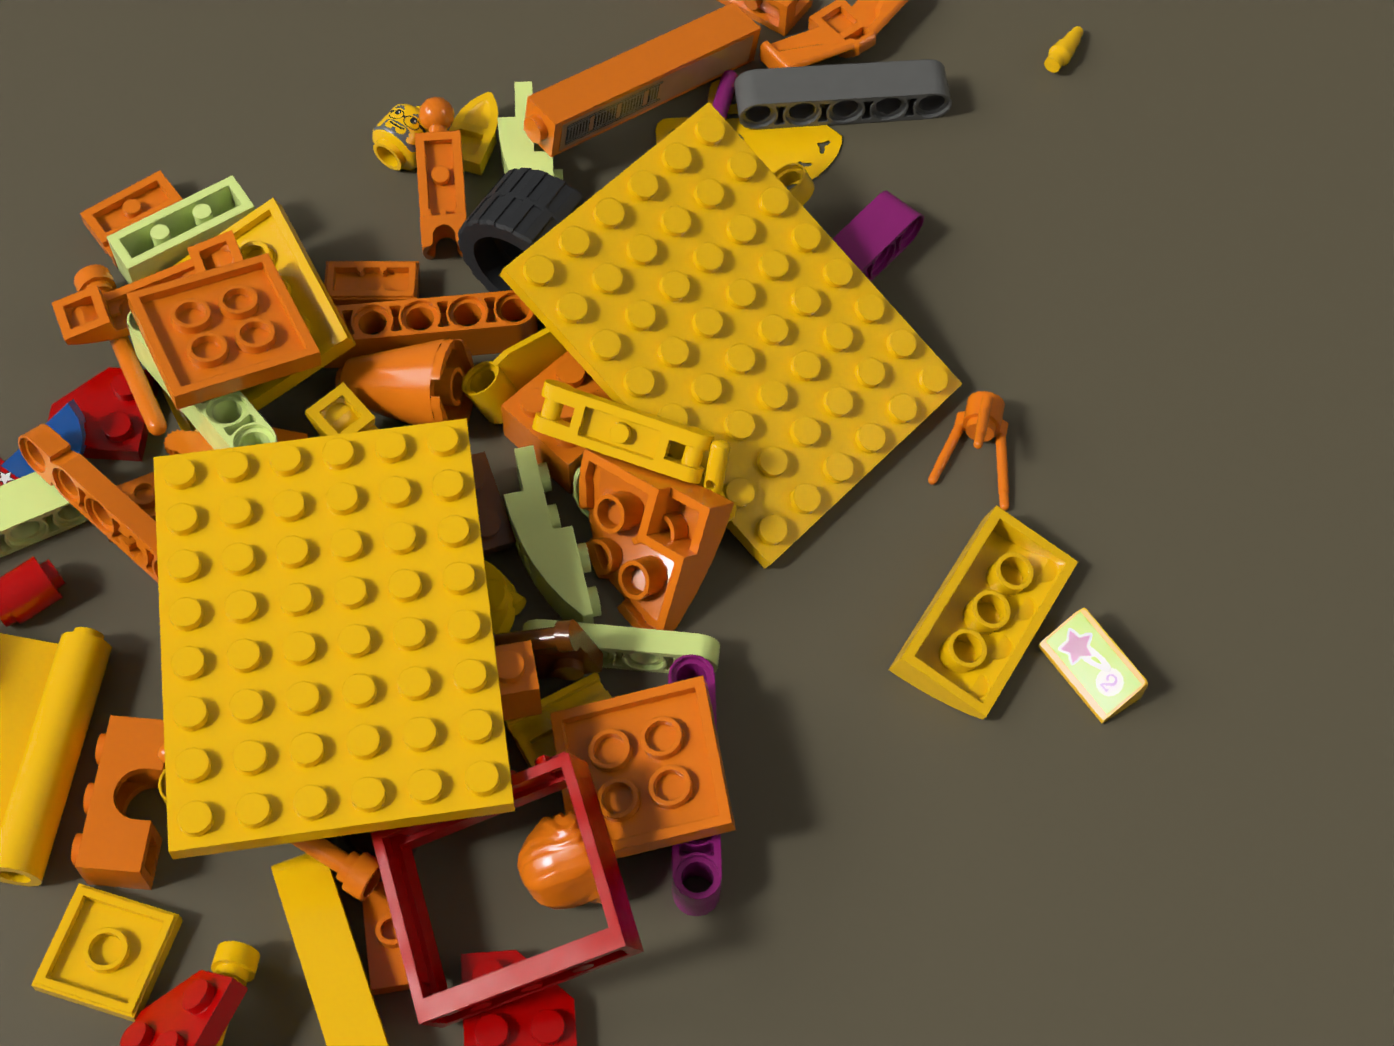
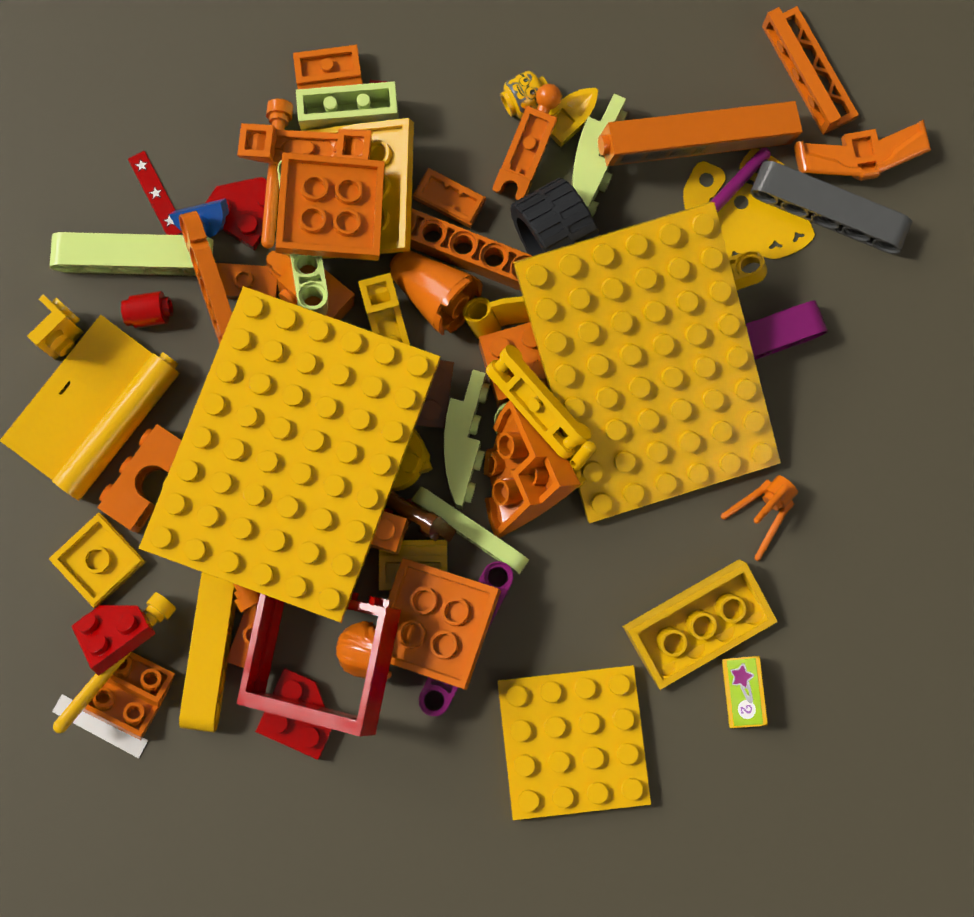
camera: 30 degrees right, 20 degrees up
none -> yellow plate [497,665,651,820]

